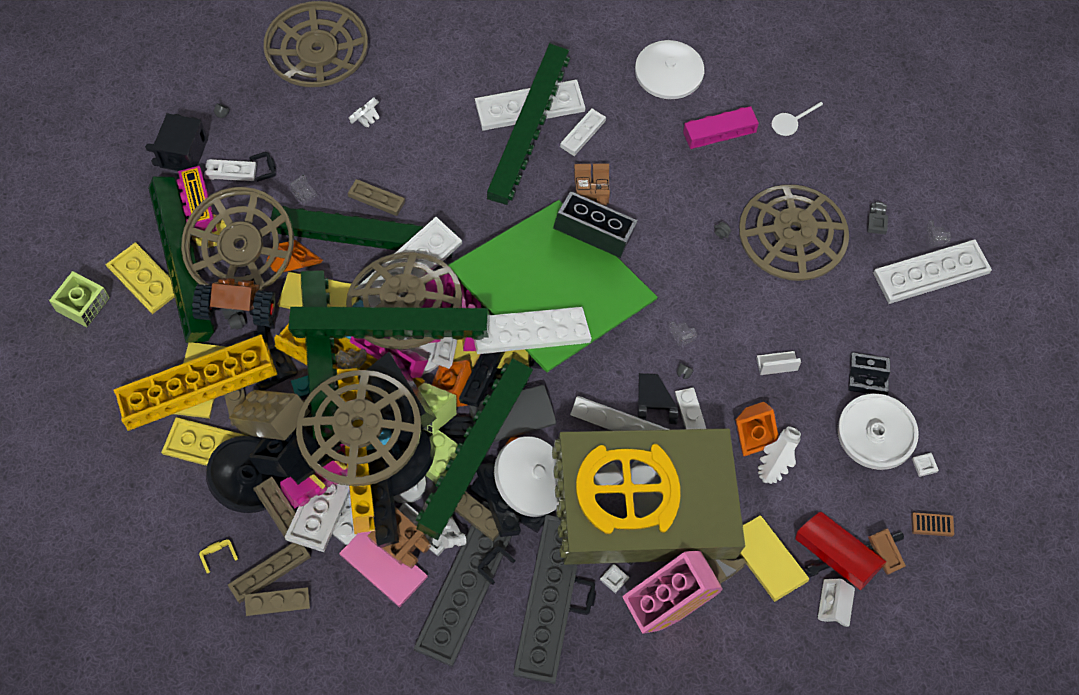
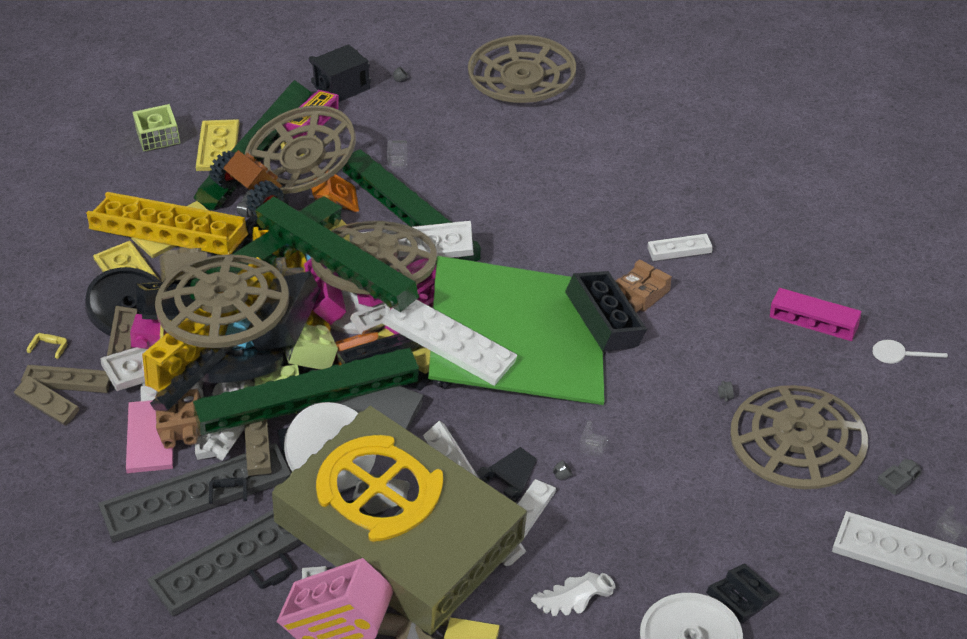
camera: 45 degrees right, 20 degrees down
white plate [204,159,257,181] -> none
black piece [249,152,276,182] -> none
dark tan plate [348,179,405,216] -> none
white plate [349,98,379,127] -> none
white plate [475,80,585,131] -> none
black plate [477,463,521,537] -> none
dark green brick [487,43,571,205] -> none
white dish [635,40,704,99] -> none
orange slope [735,402,779,456] -> none
white panel [756,351,801,375] -> none

